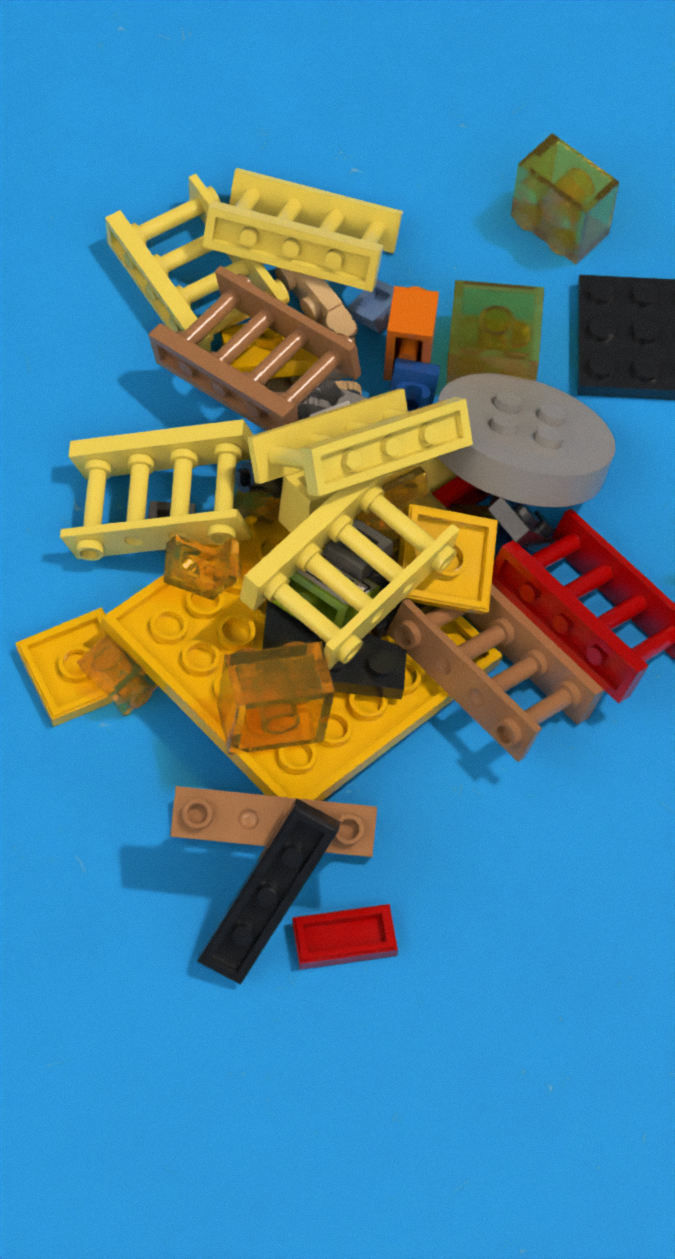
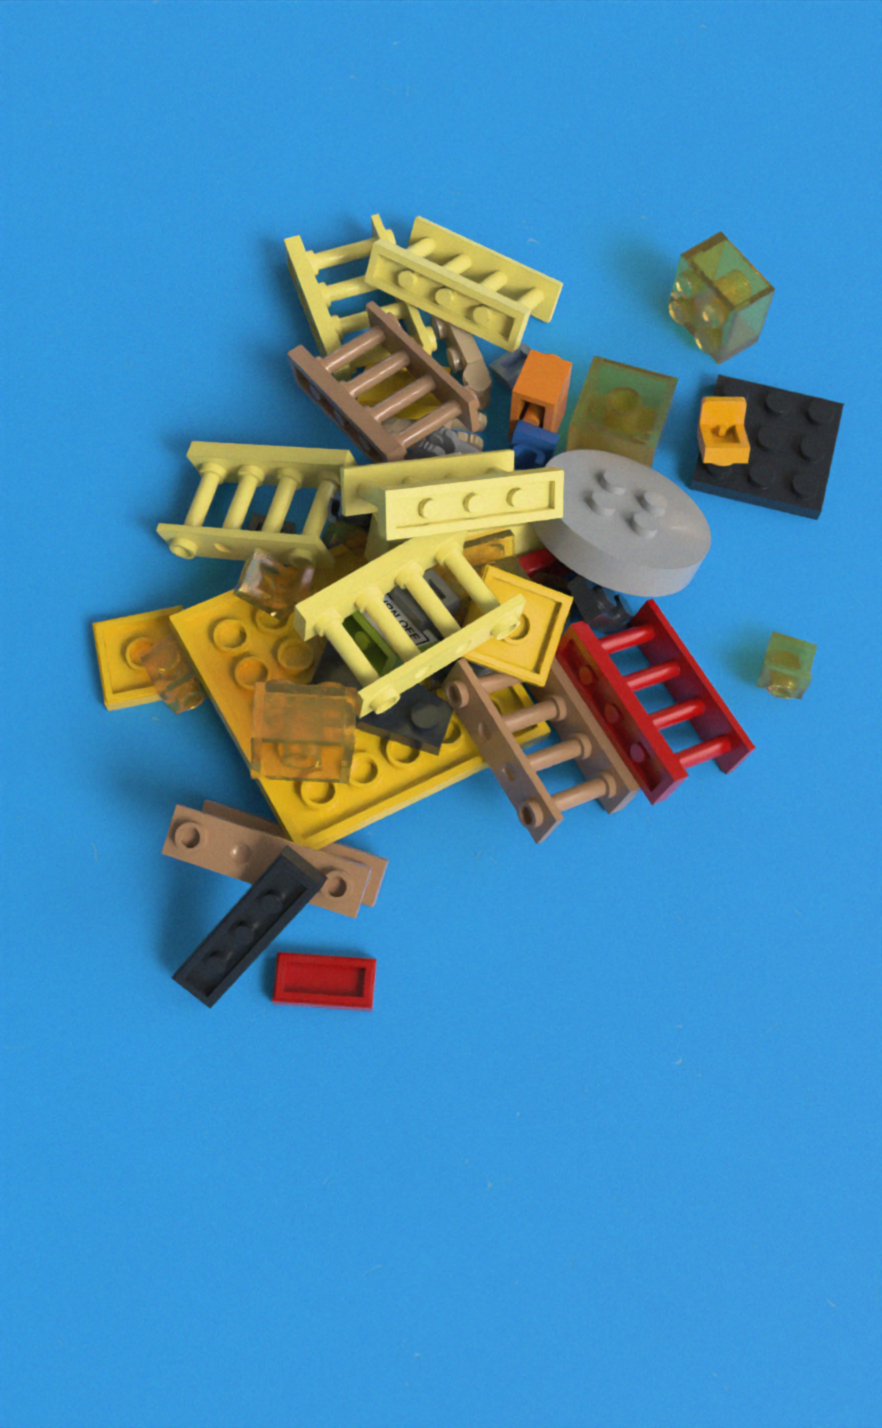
camera: 15 degrees right, 5 degrees up
none -> light orange bracket [697,397,750,466]

